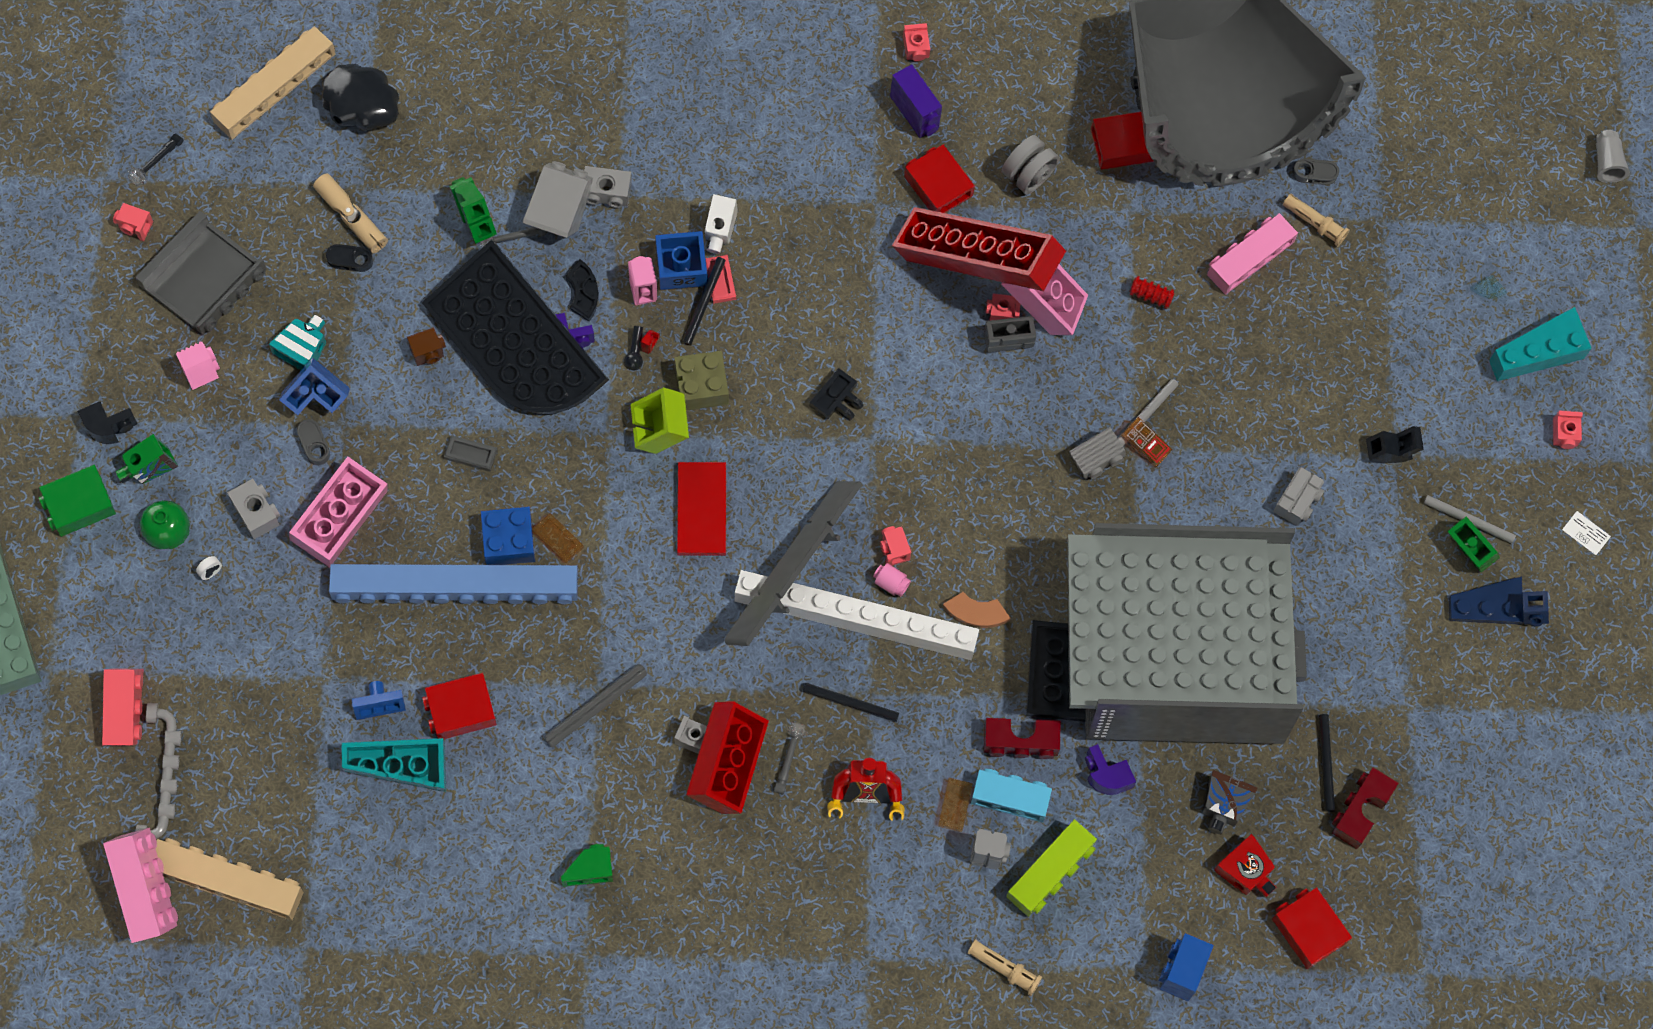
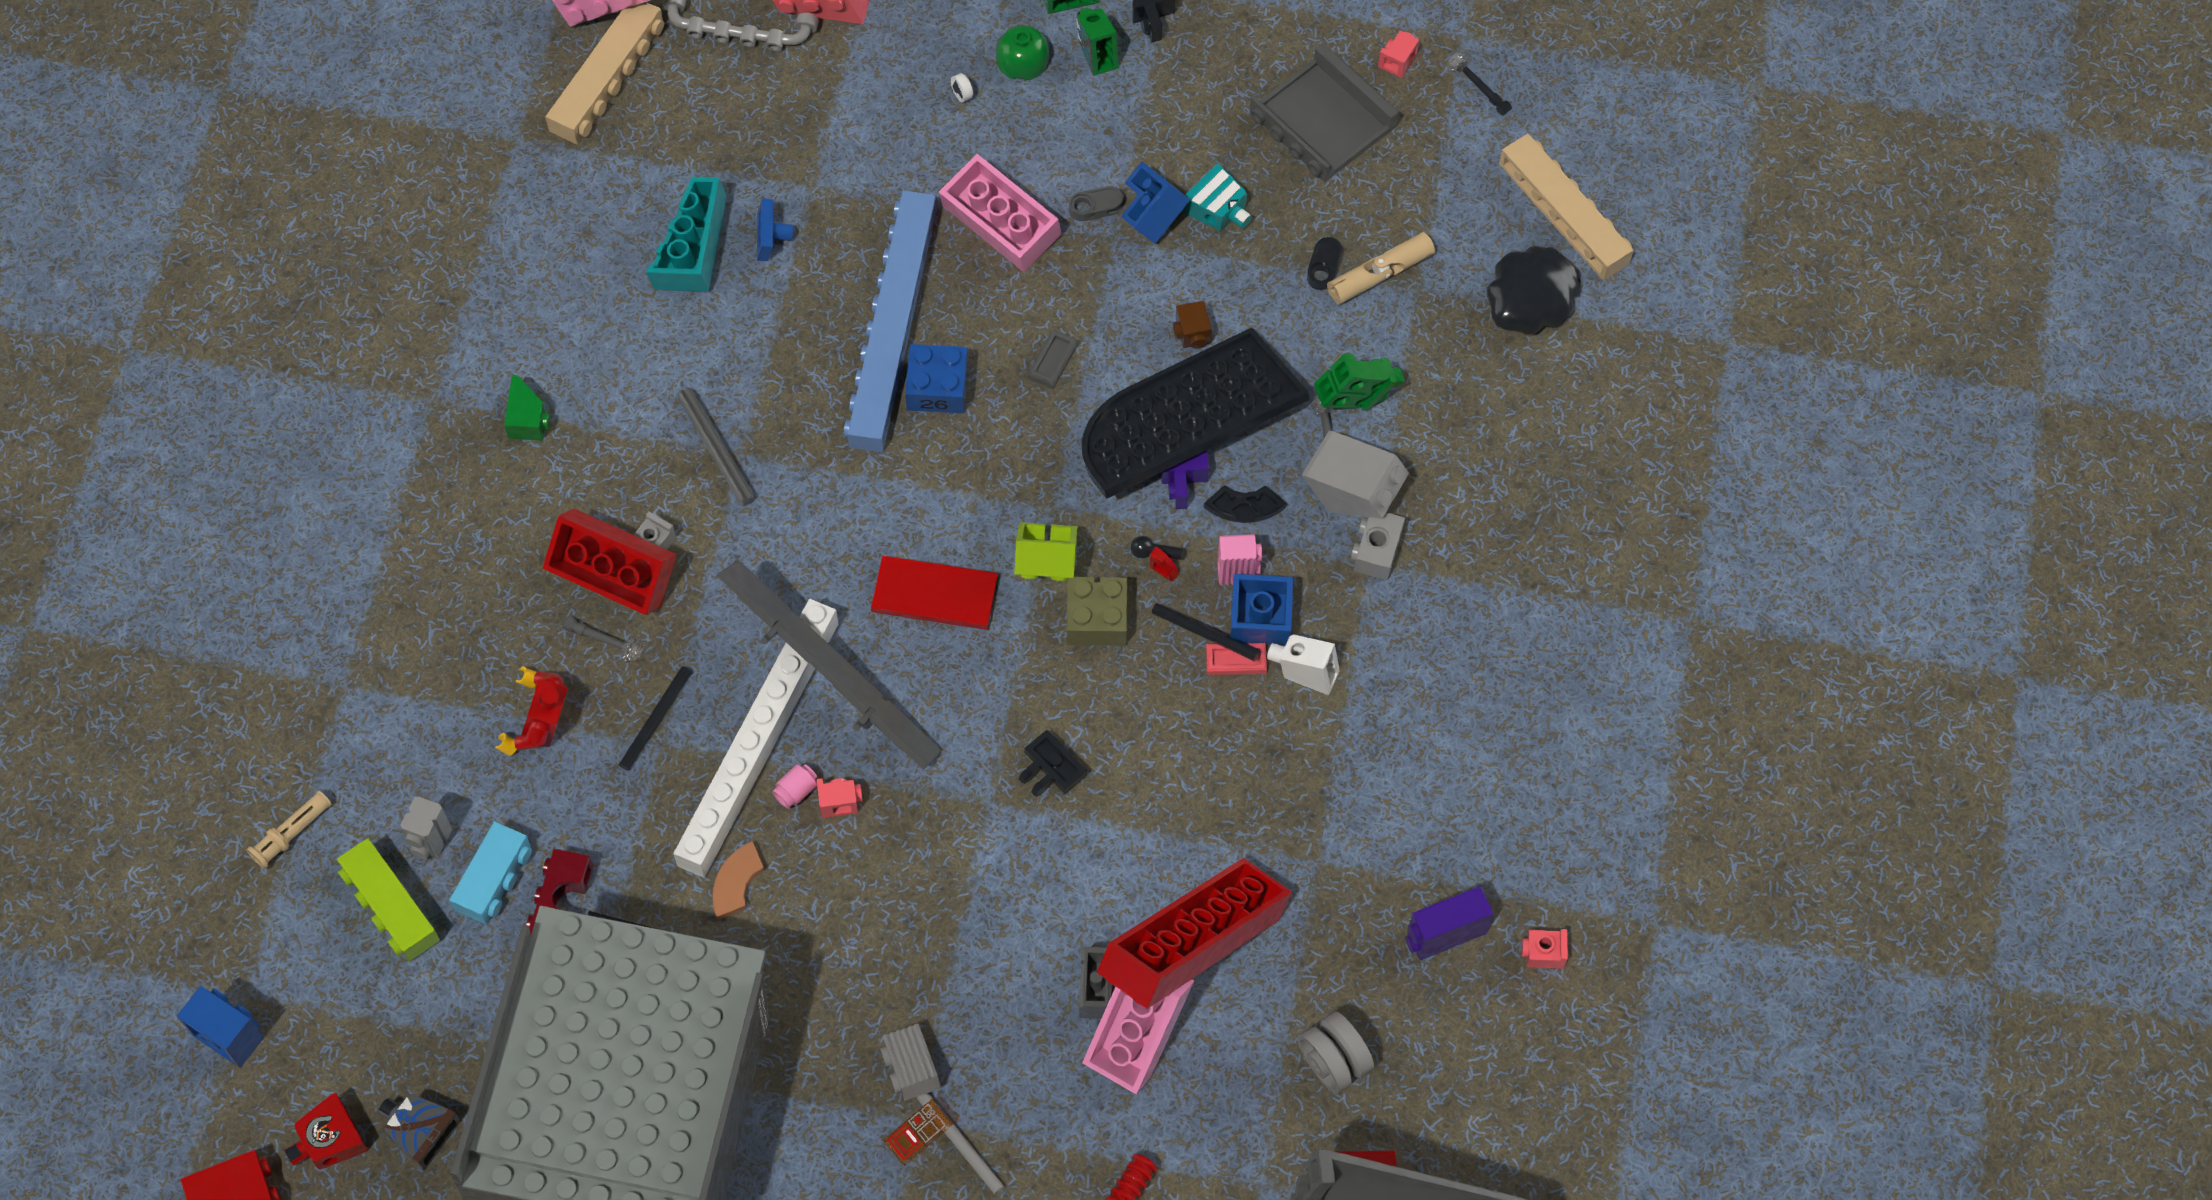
camera: 105 degrees right, 5 degrees down
bright pink brick [176,342,220,390] -> none
light grey brick [227,479,280,539] -> none
red brick [422,673,497,739] -> none
clear orange tile [532,513,584,564] -> none
red brick [904,144,975,213] -> none
clear orange tile [938,778,973,832] -> none
dark purple brick [1085,744,1136,795] -> none

